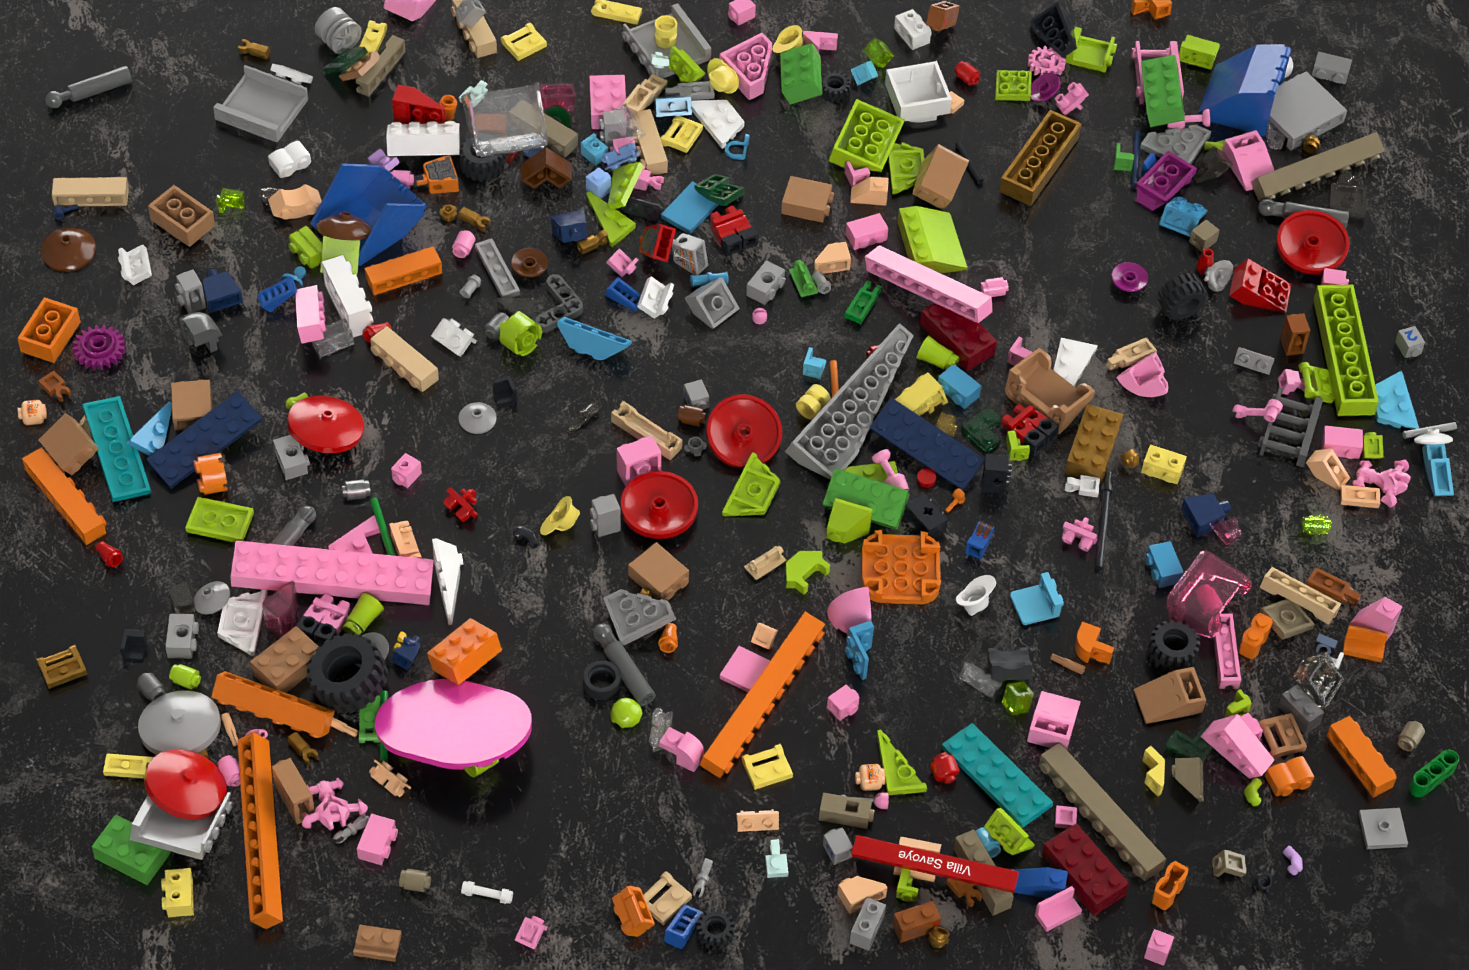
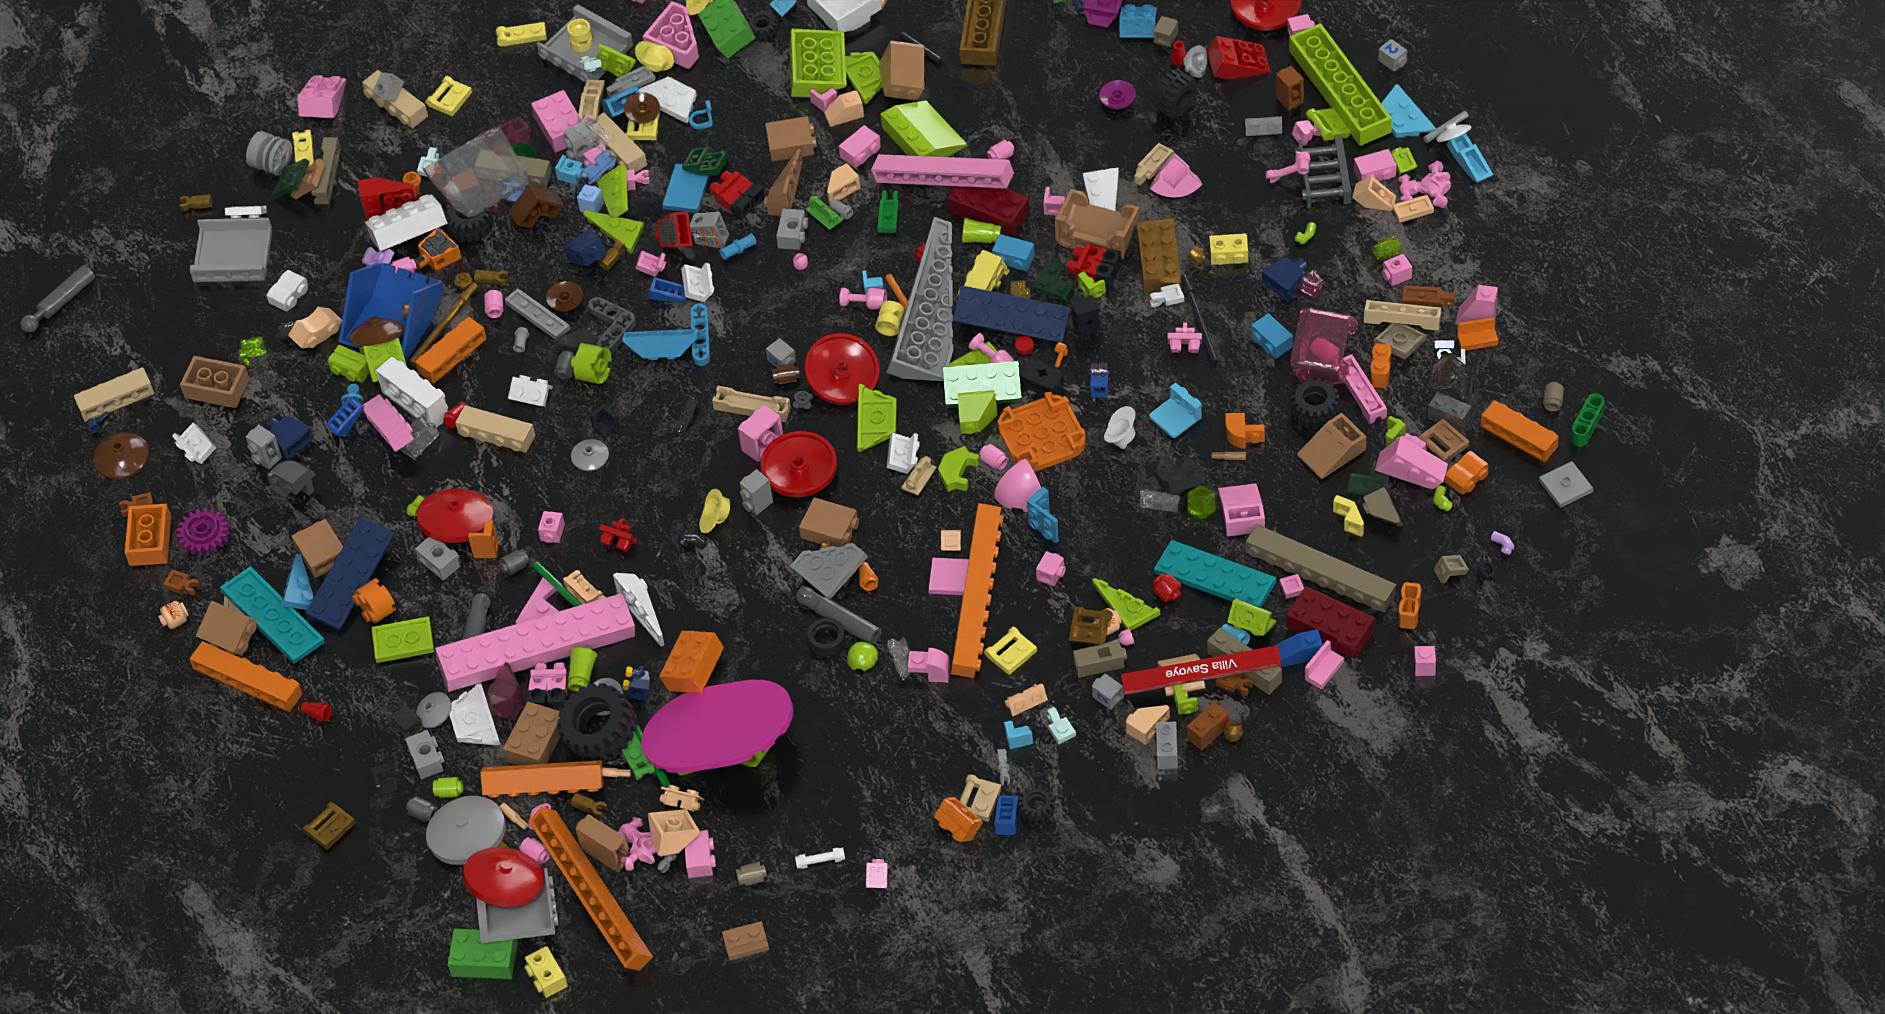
camera: 15 degrees left, 0 degrees up
light yellow plate [103,754,154,778] -> none
light grey slope [685,278,740,329] -> none
none -> dark orange plate [119,492,153,517]
none -> pearl gold bar [409,282,478,366]
none -> orange panel [468,520,499,558]
none -> reddish brown dish [624,92,660,124]
none -> light nougat slope [648,809,700,856]
none -> dark azure beam [691,303,710,366]
none -> medium nougat wedge [764,149,803,216]
none -> bright pink piece [840,288,887,310]
none -> white bracket [887,433,919,474]
none -> bright pink brick [980,444,1009,470]
none -> medium azure panel [1004,721,1033,749]
none -> pearl gold plate [1069,607,1112,645]
none -> lime arm [1295,222,1316,244]
none -> bright pink brick [1382,254,1412,286]

